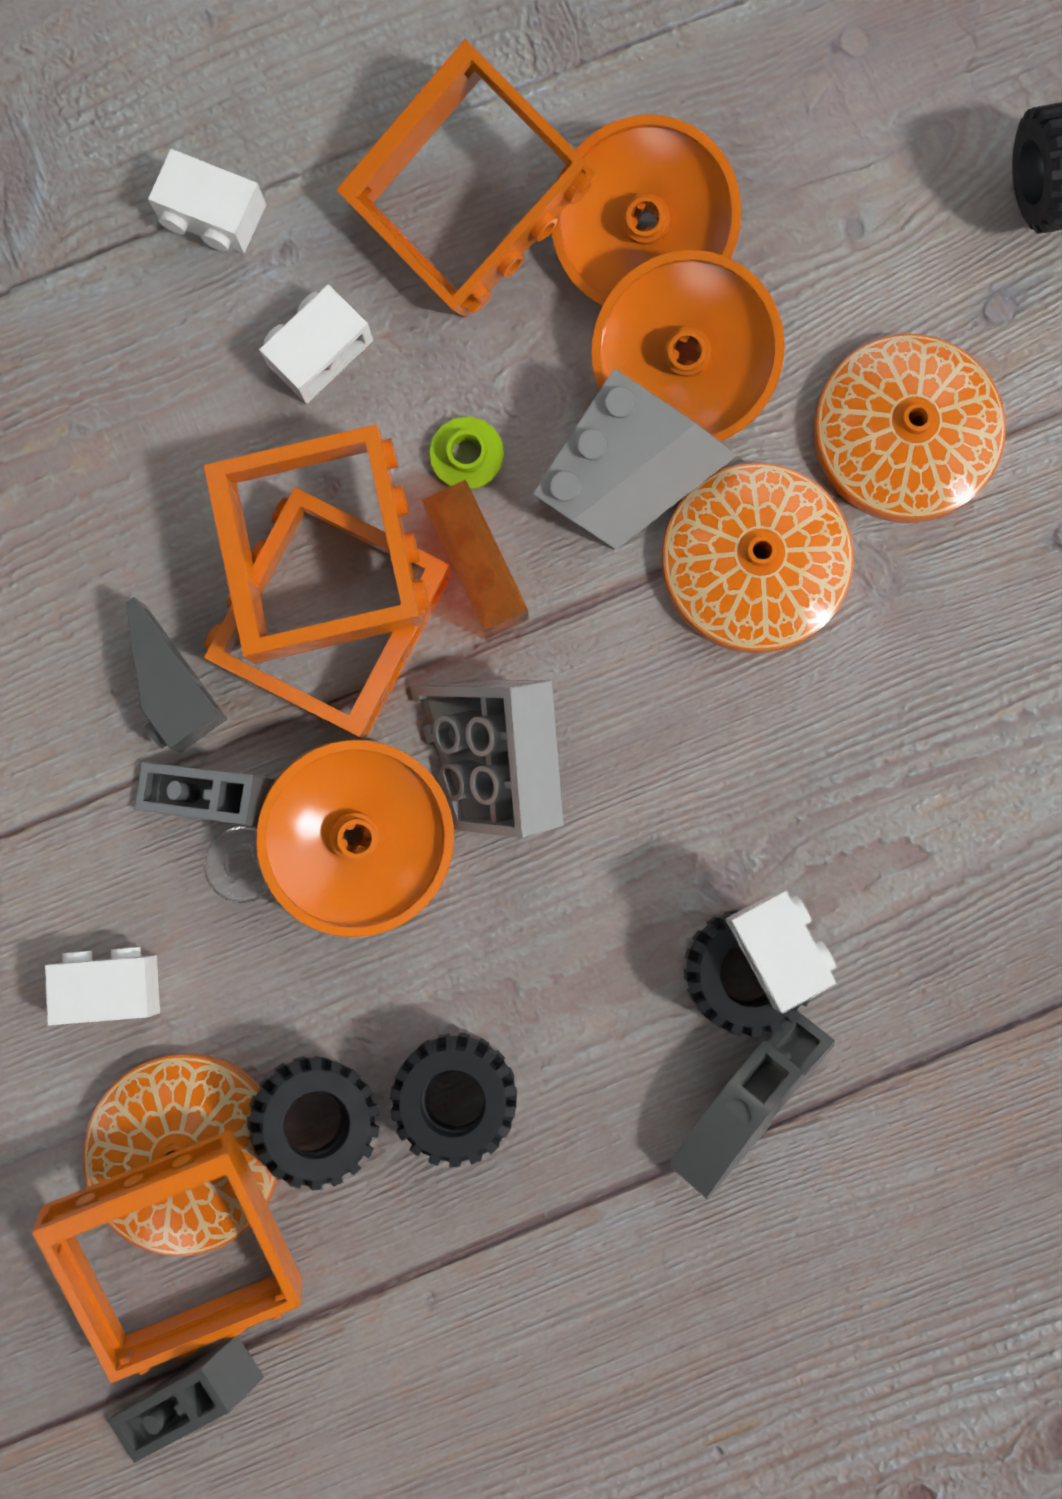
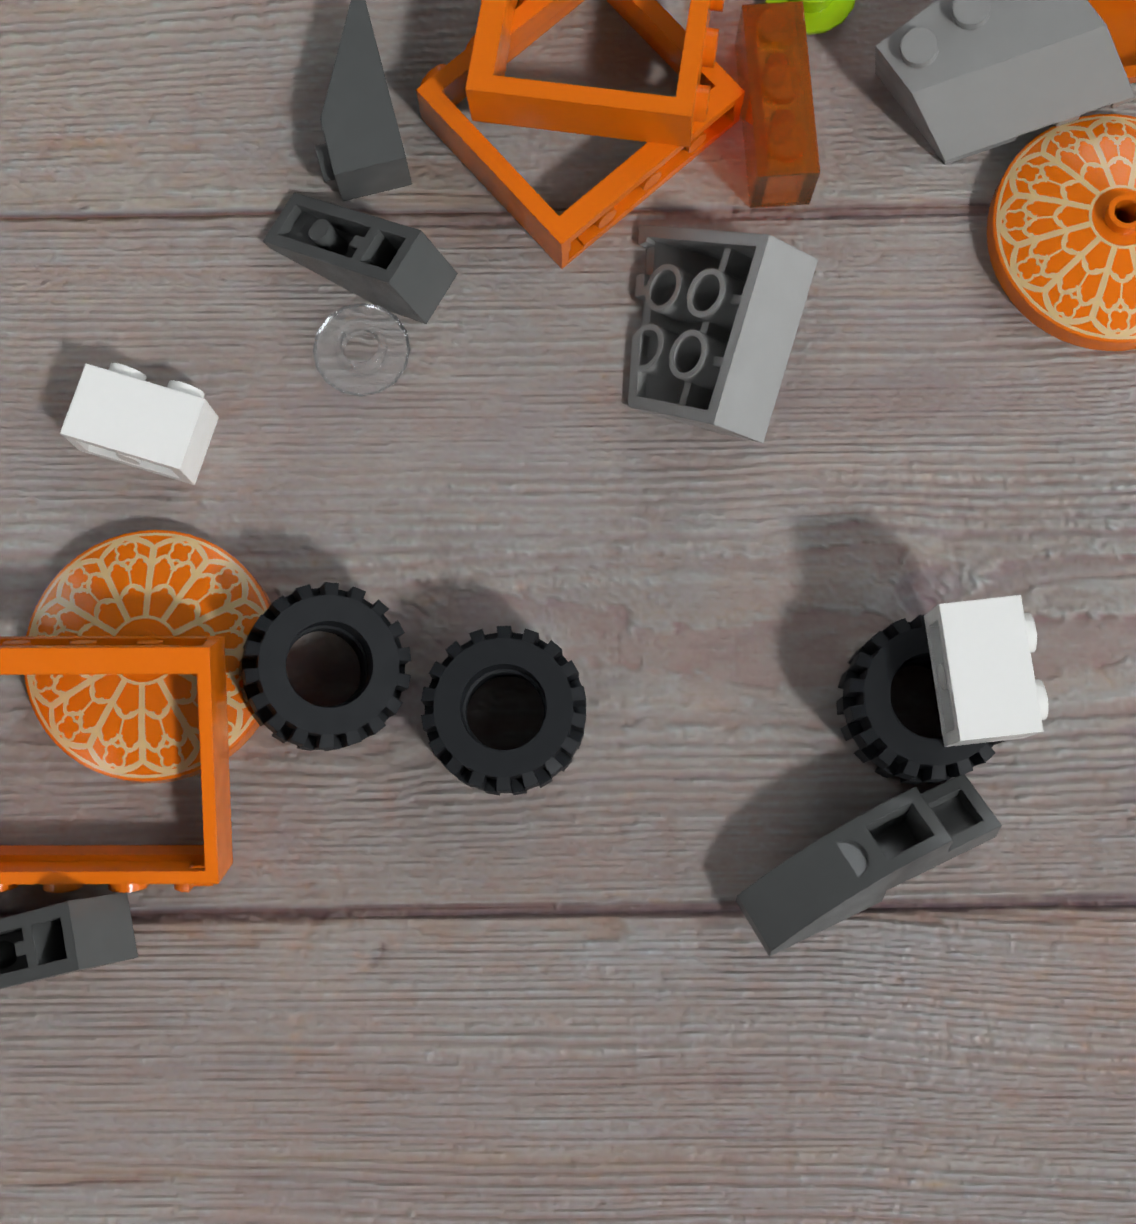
camera: 20 degrees right, 5 degrees down
orange dish [255,739,454,937] -> none

